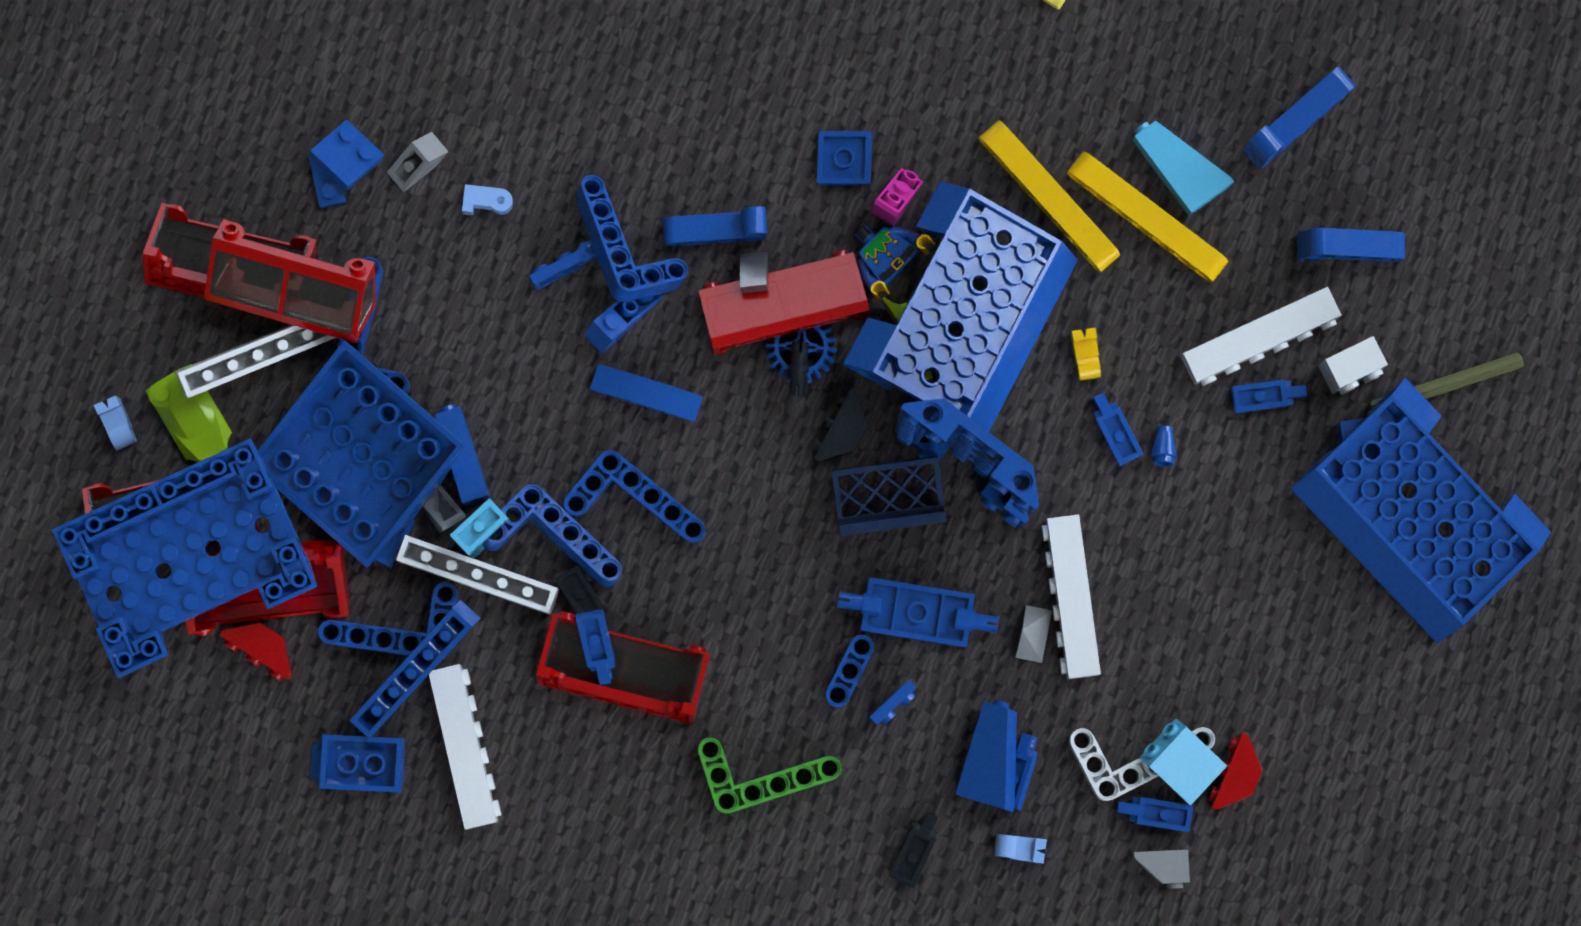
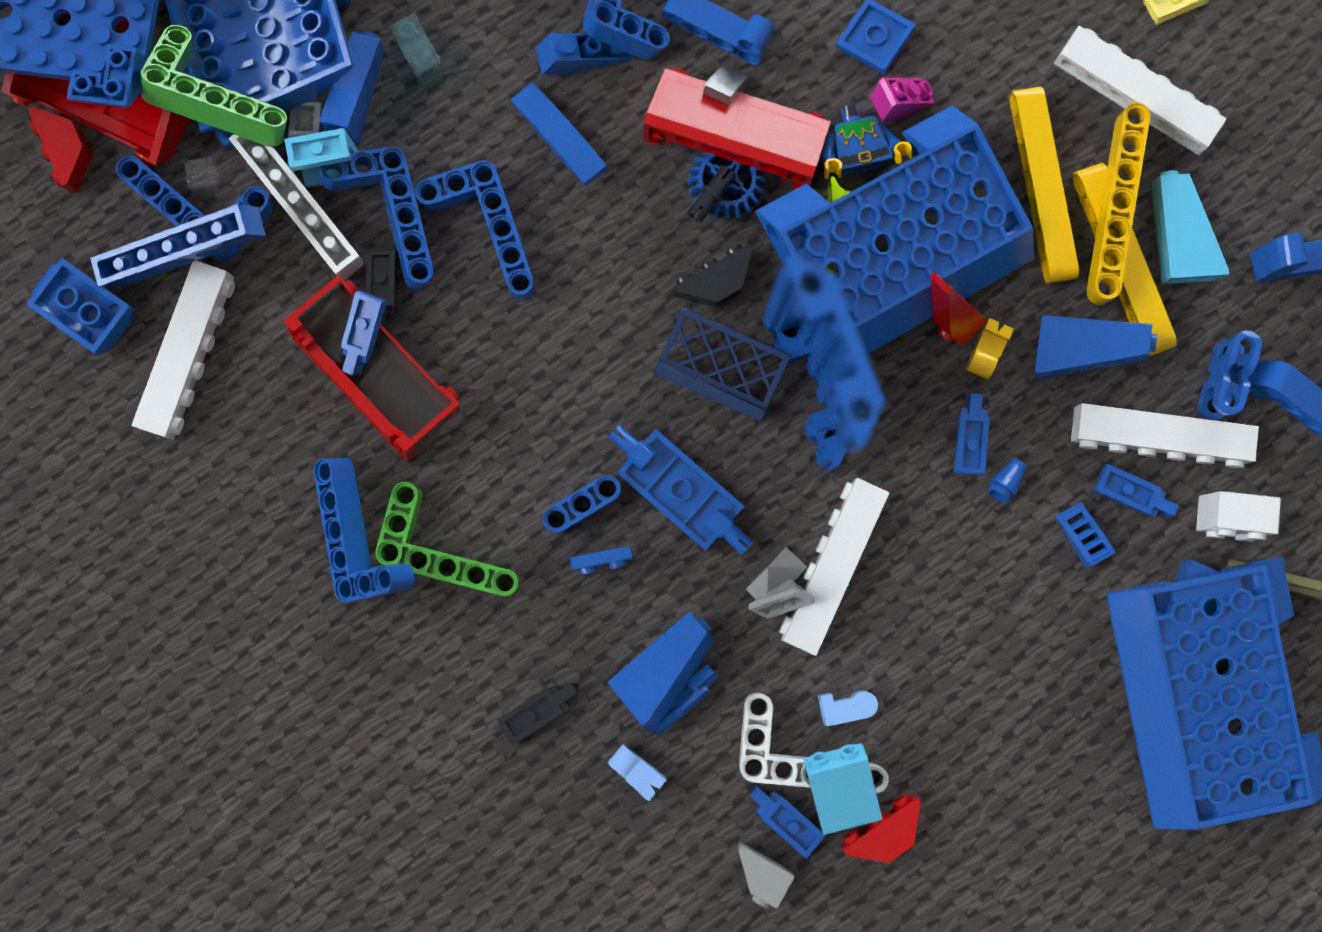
camera: 30 degrees right, 0 degrees up
none -> bright green beam [141,25,287,147]
none -> clear tile [184,157,219,191]
none -> blue beam [314,458,415,603]
none -> clear light blue brick [389,13,446,87]
none -> light grey slope [749,579,815,619]
none -> light blue leg [818,691,878,726]
none -> red slope [930,272,987,346]
none -> blue slope [1035,315,1157,379]
none -> white brick [1054,26,1226,155]
none -> blue slope [1055,502,1115,567]
none -> yellow beam [1087,102,1150,305]
none -> blue piece [1197,331,1262,421]

